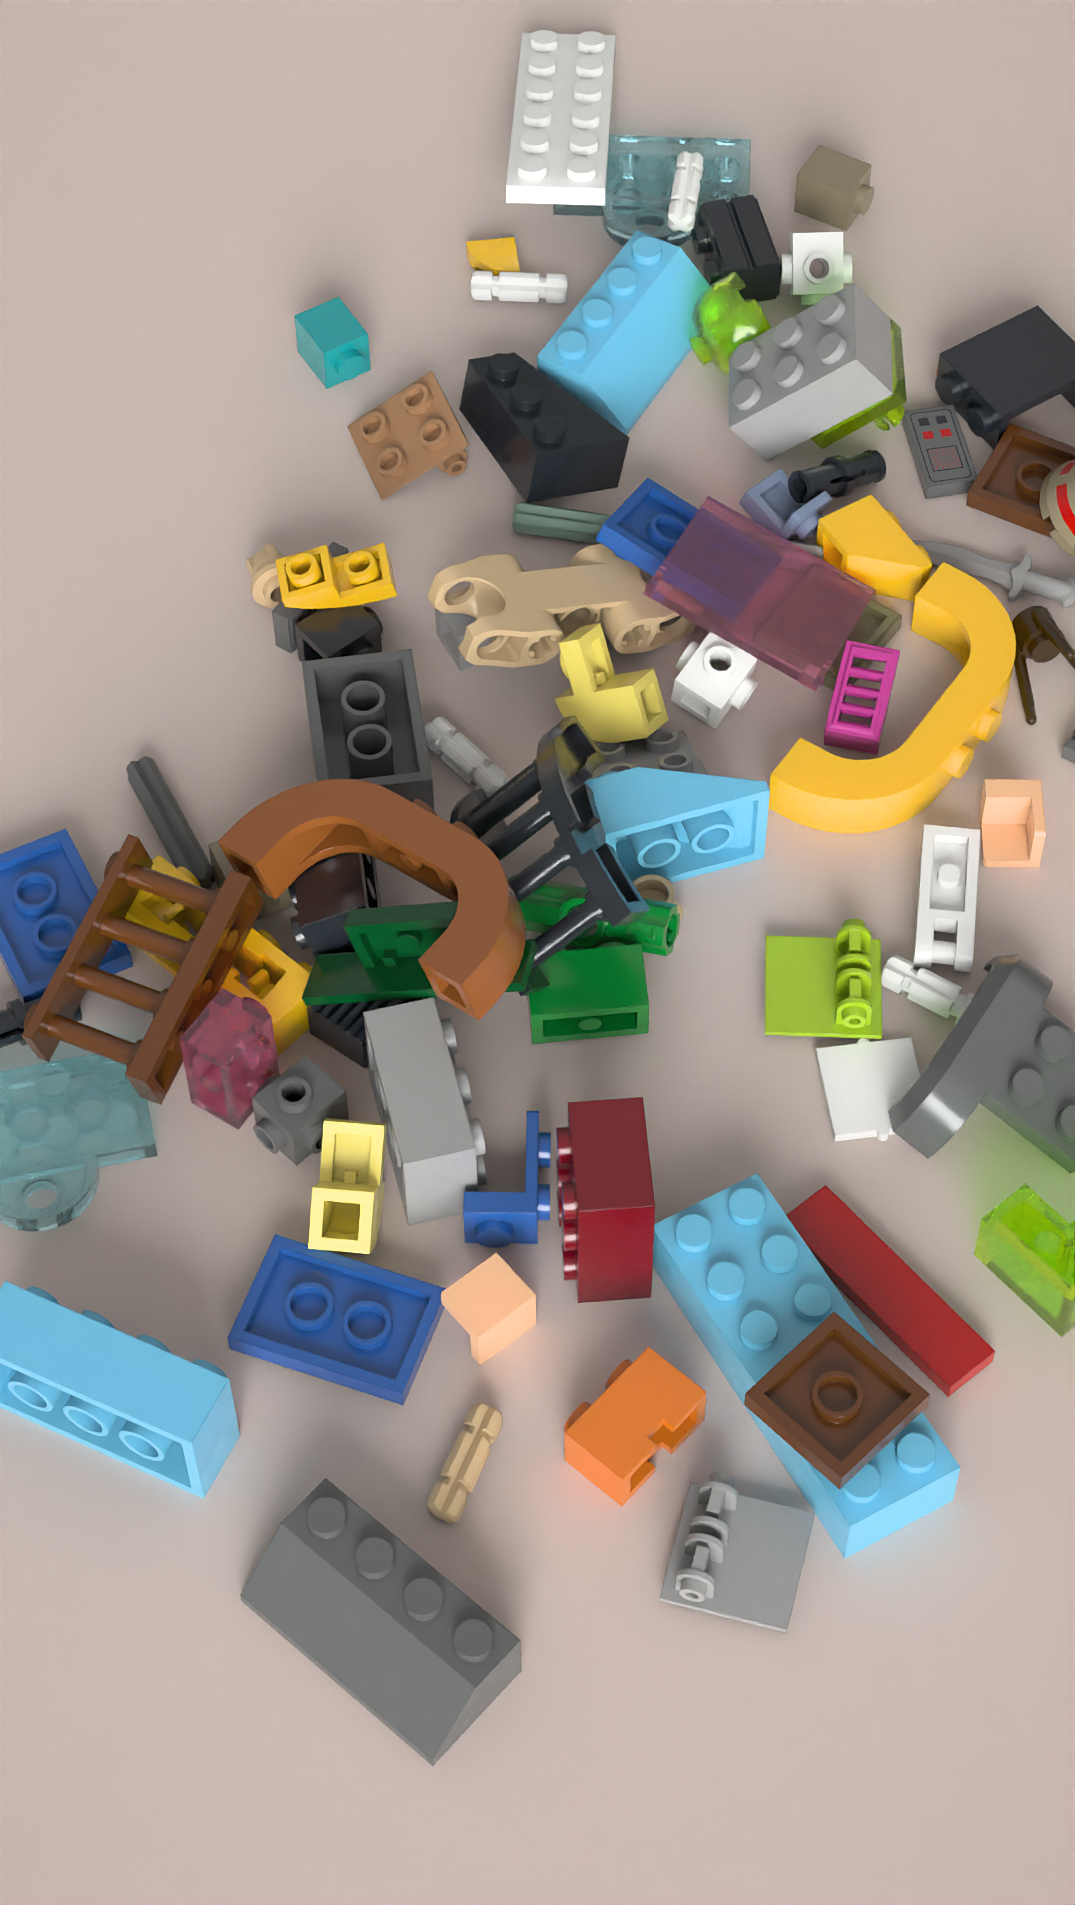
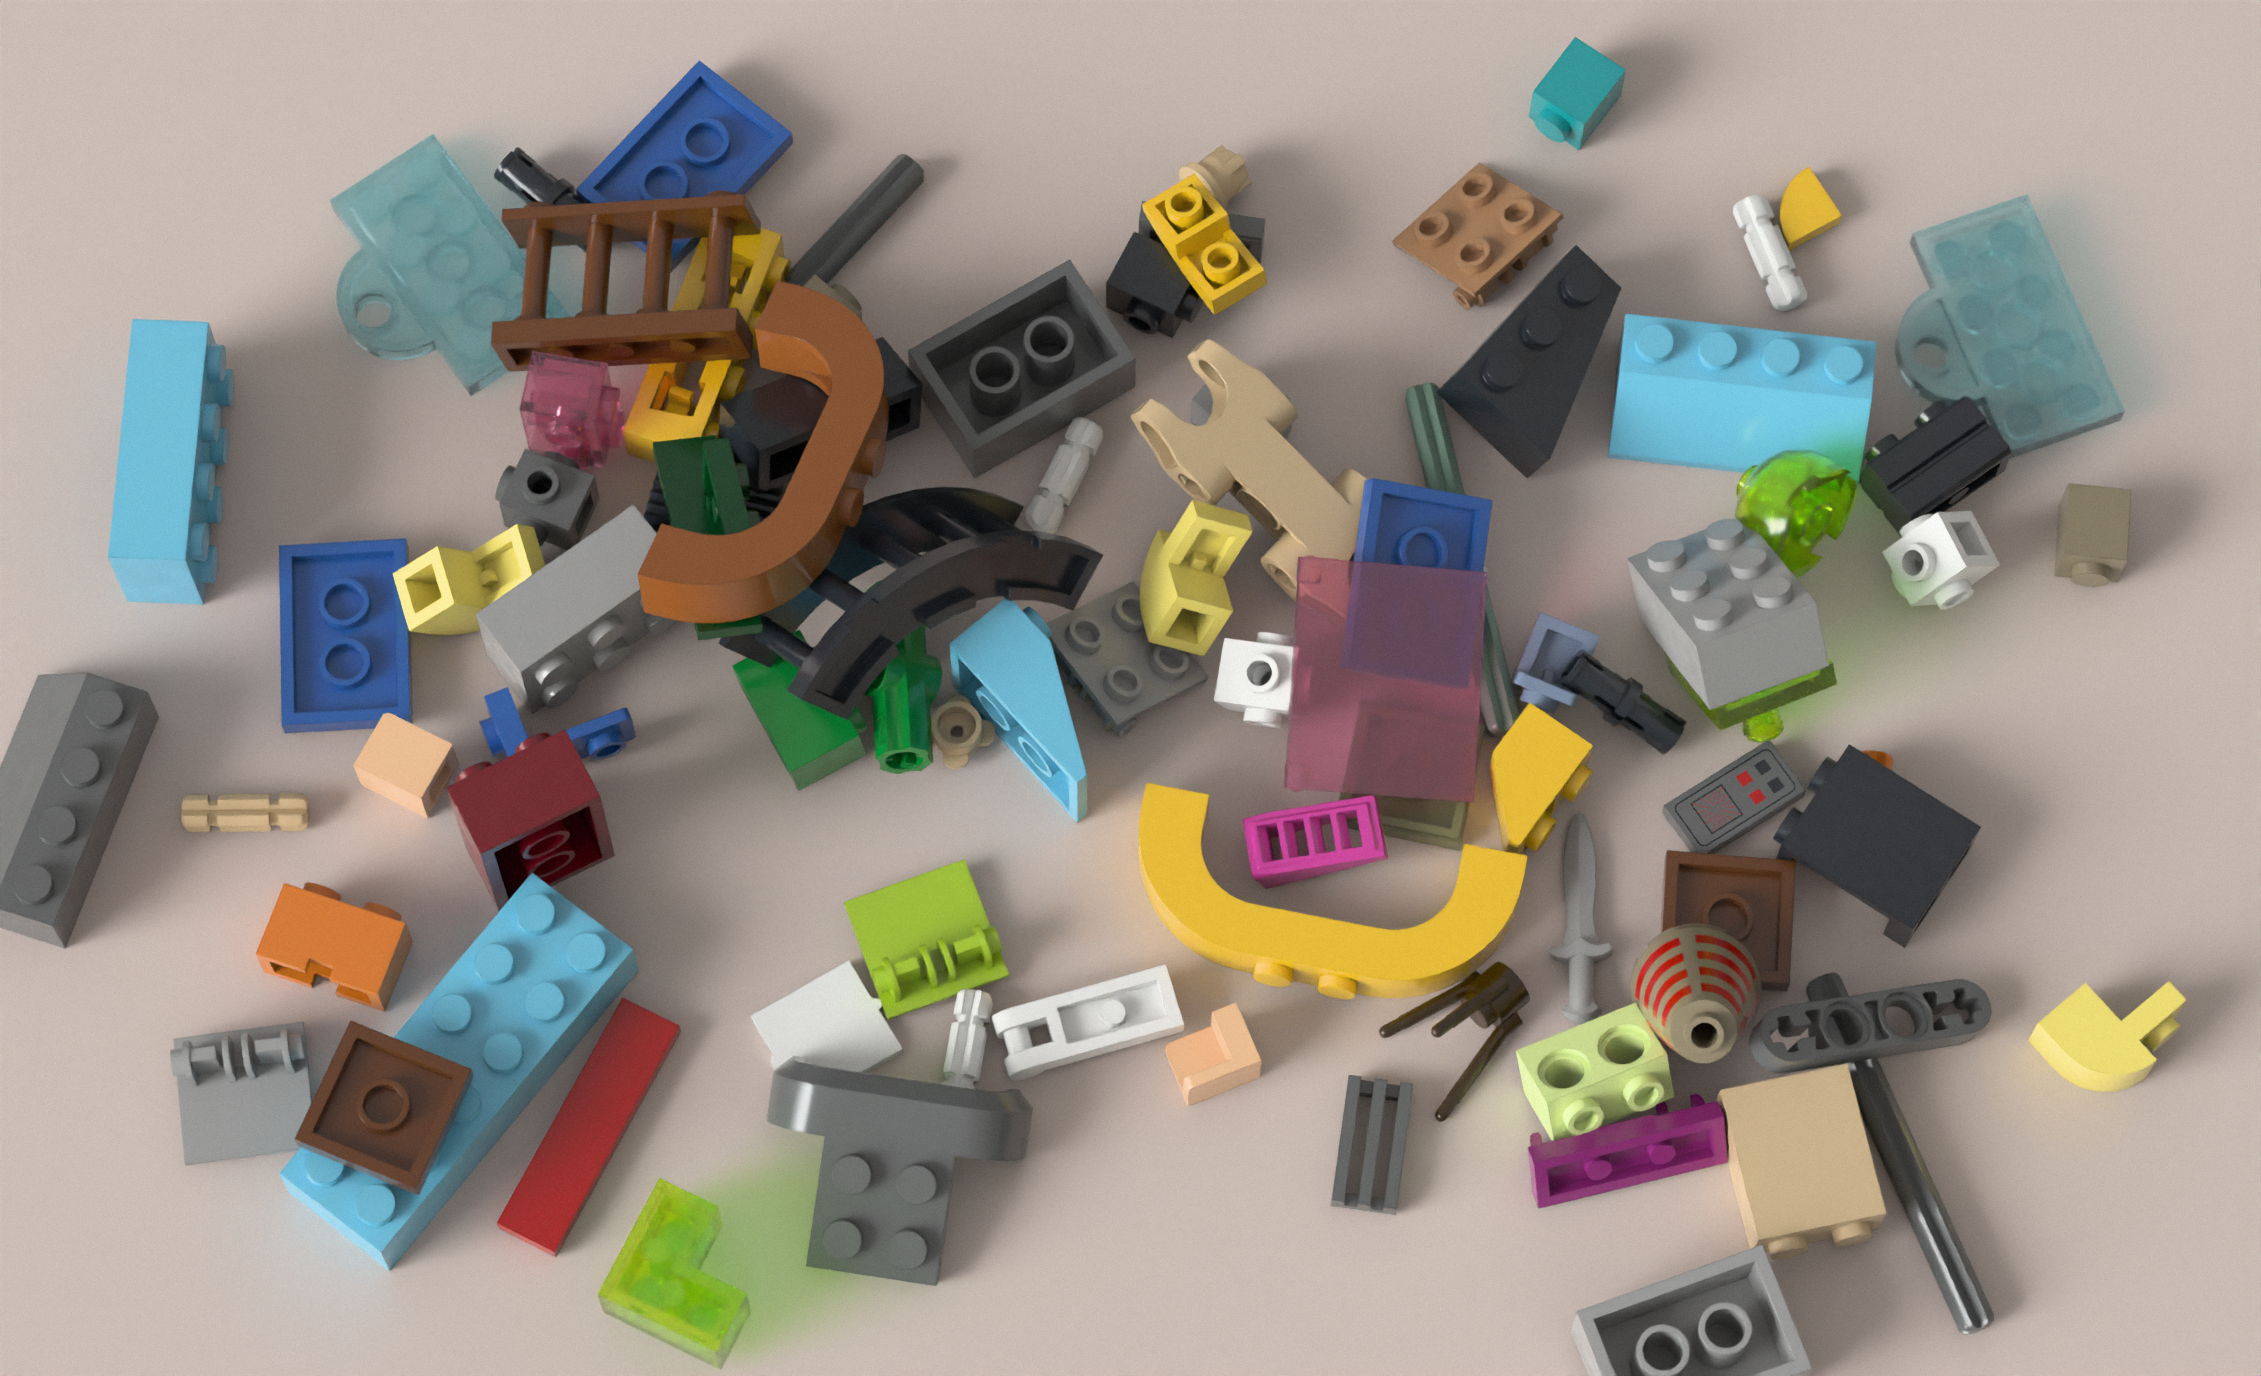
camera: 65 degrees right, 15 degrees up
white plate [506,30,615,206] -> none
white axle [667,151,704,233] -> none

